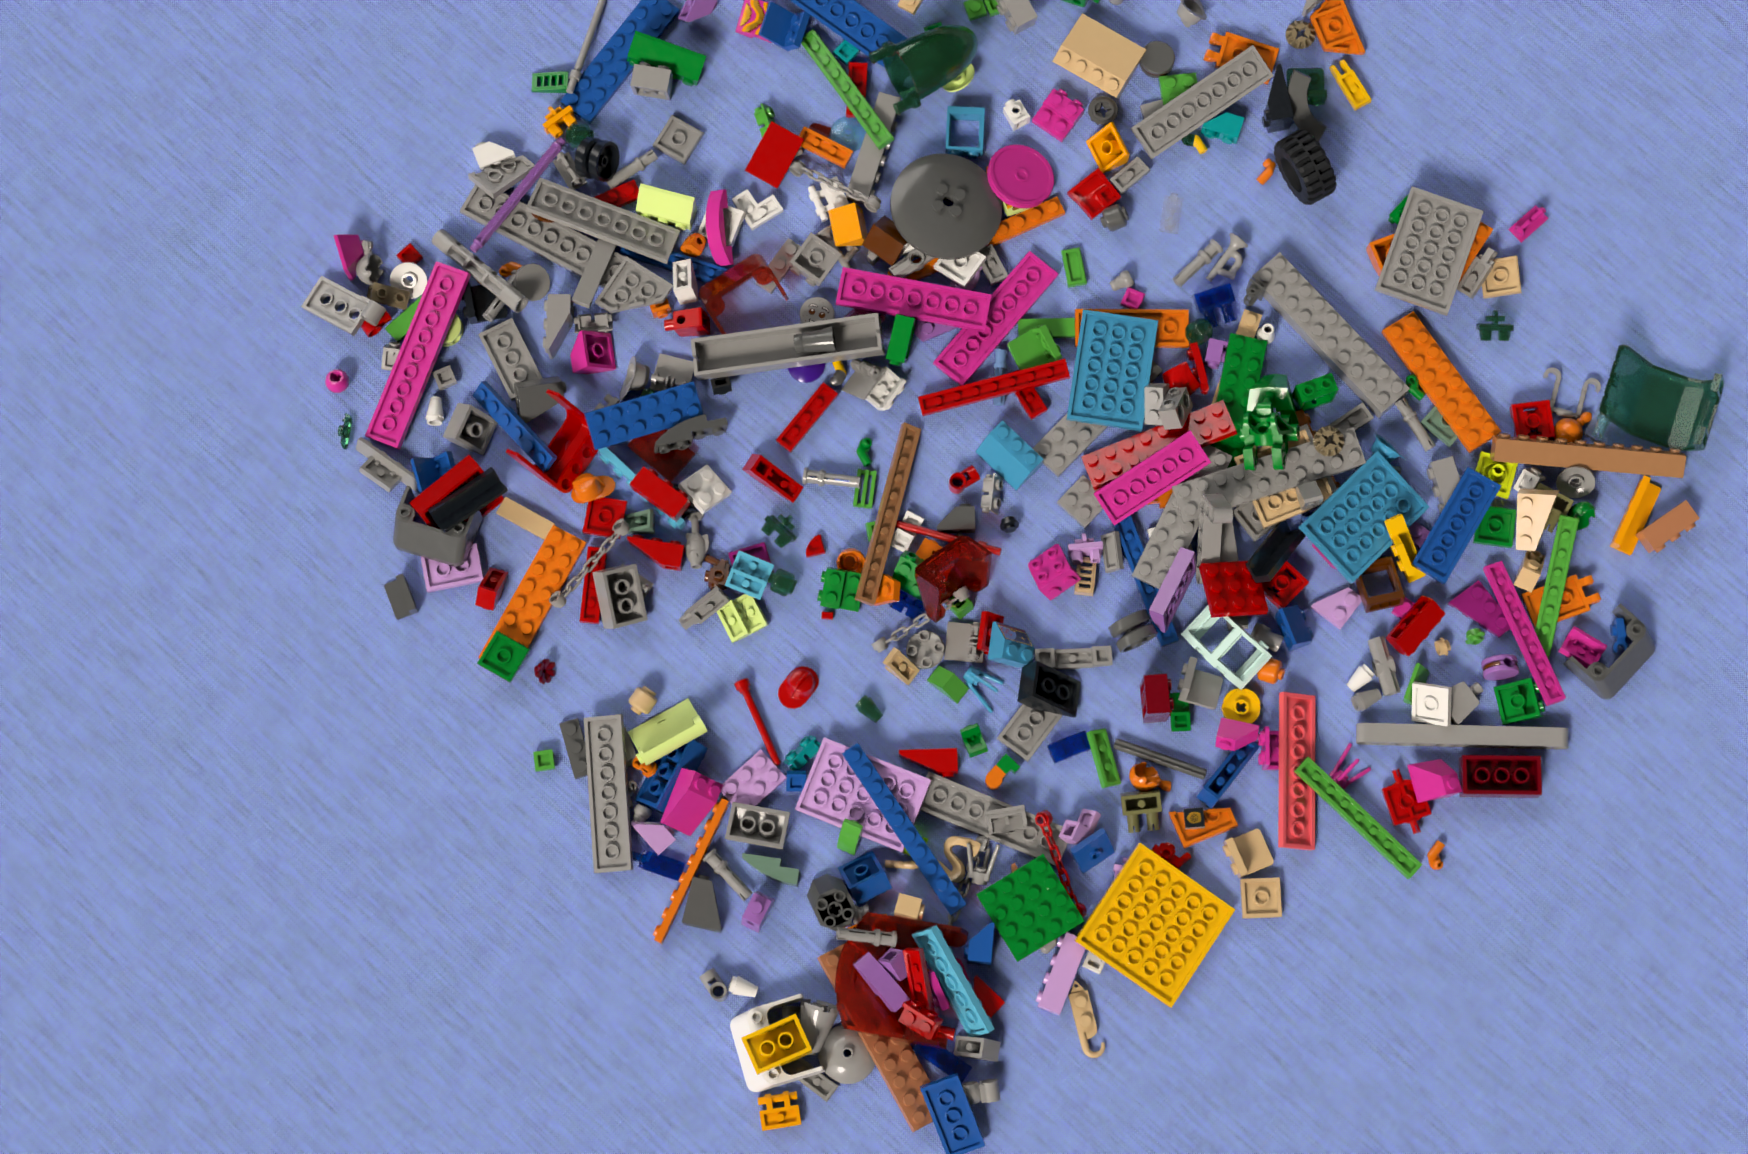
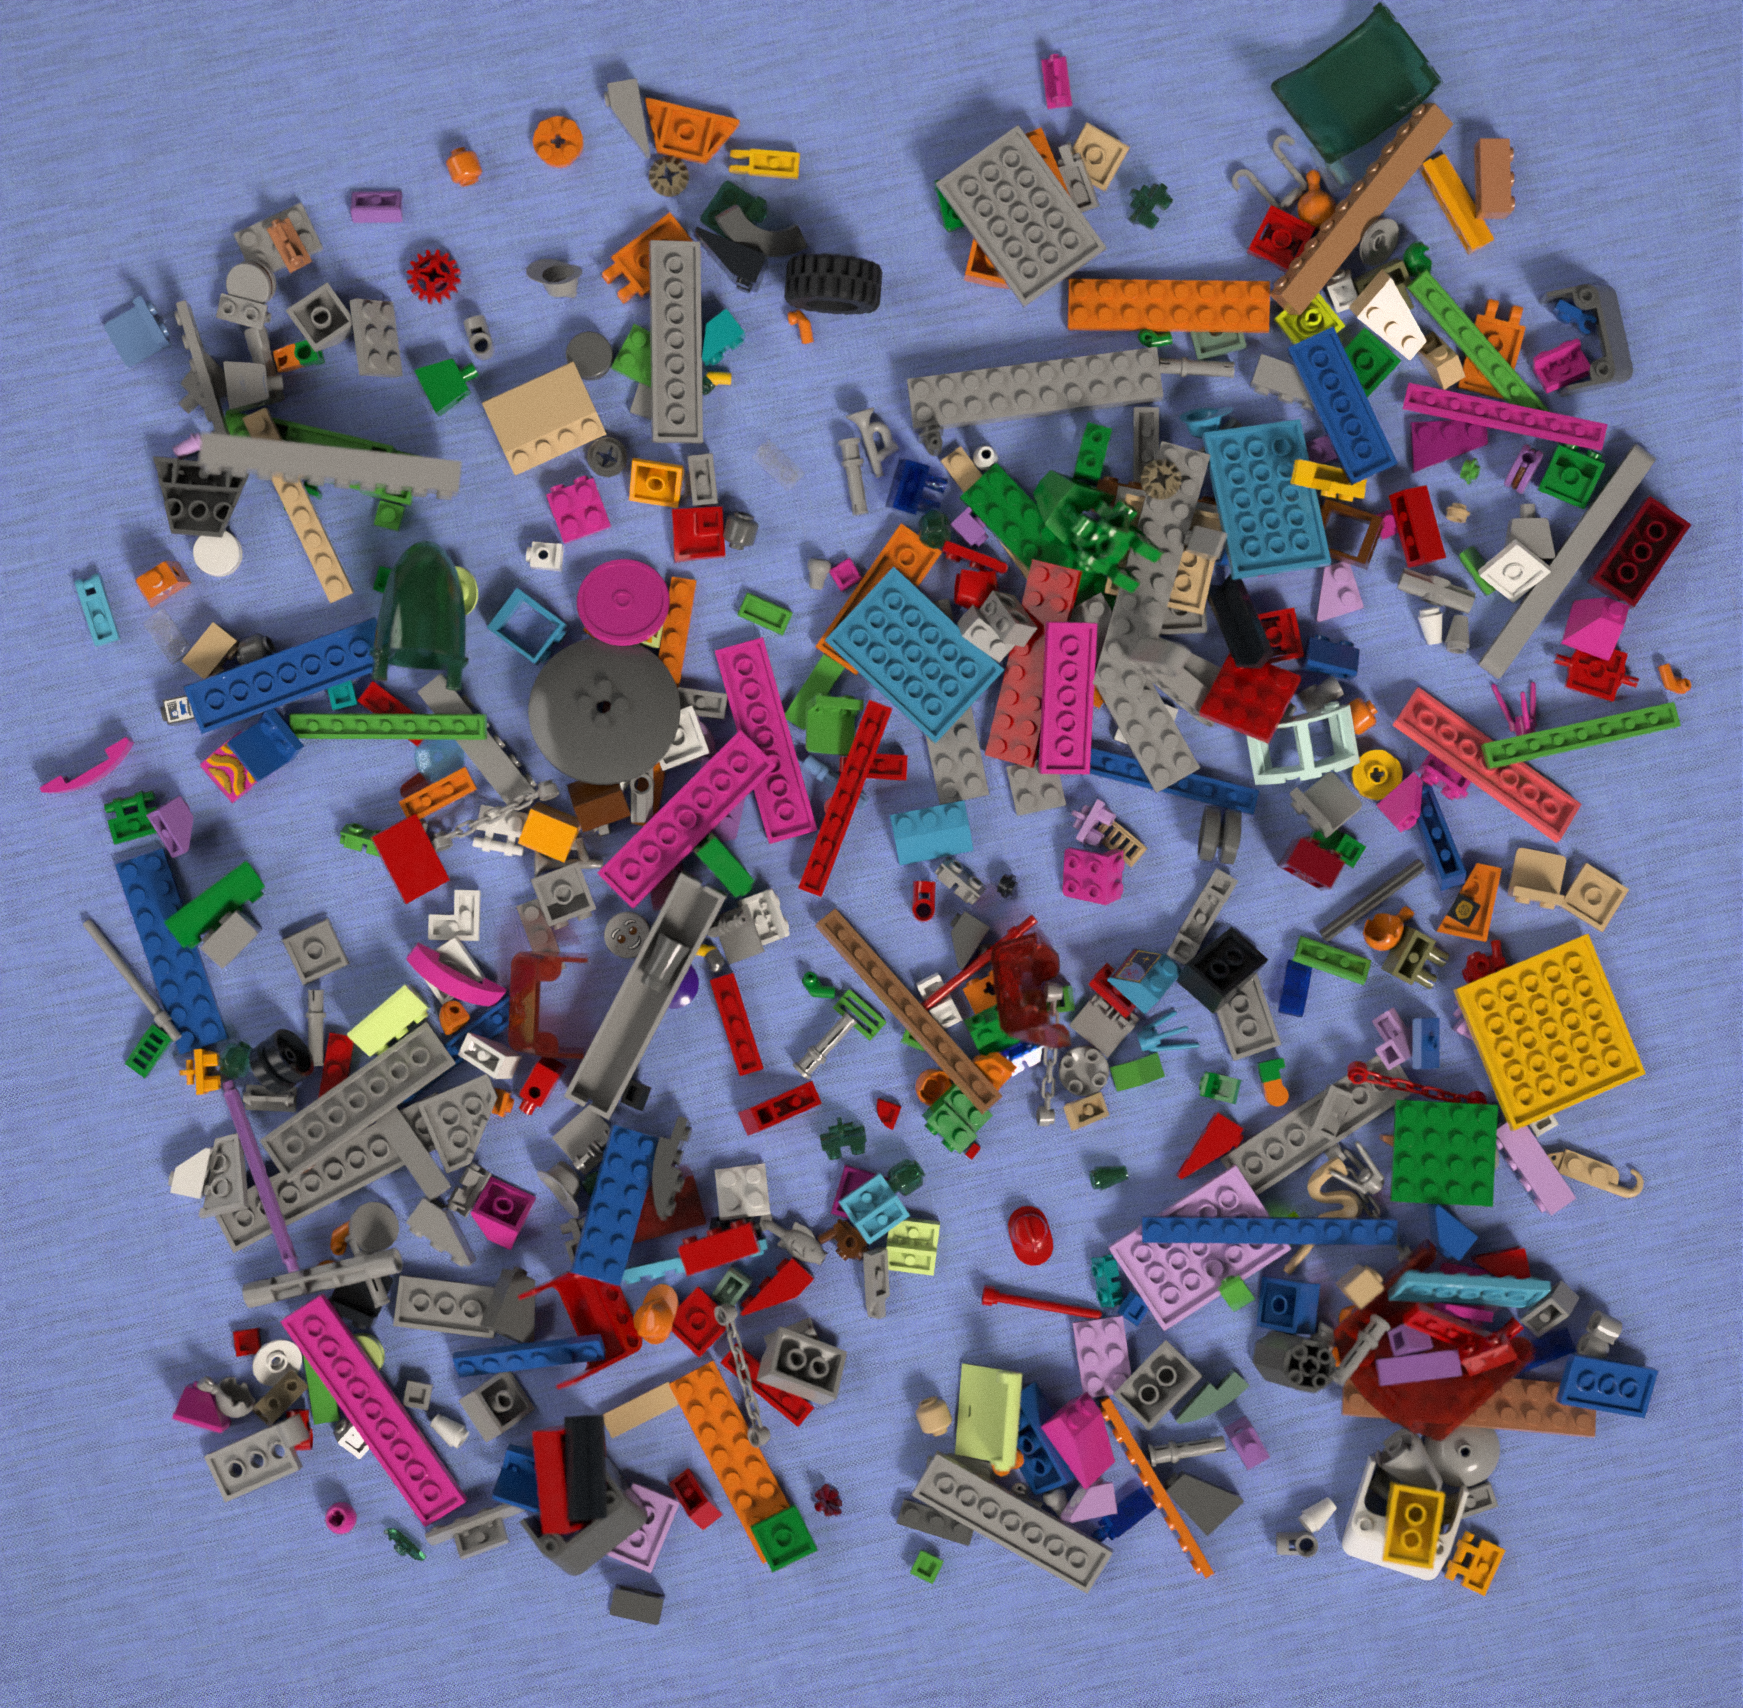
camera: 60 degrees left, 10 degrees up
light grey tile [1100,531,1124,573] -> none
medium lavender slope [1149,547,1196,633] -> none

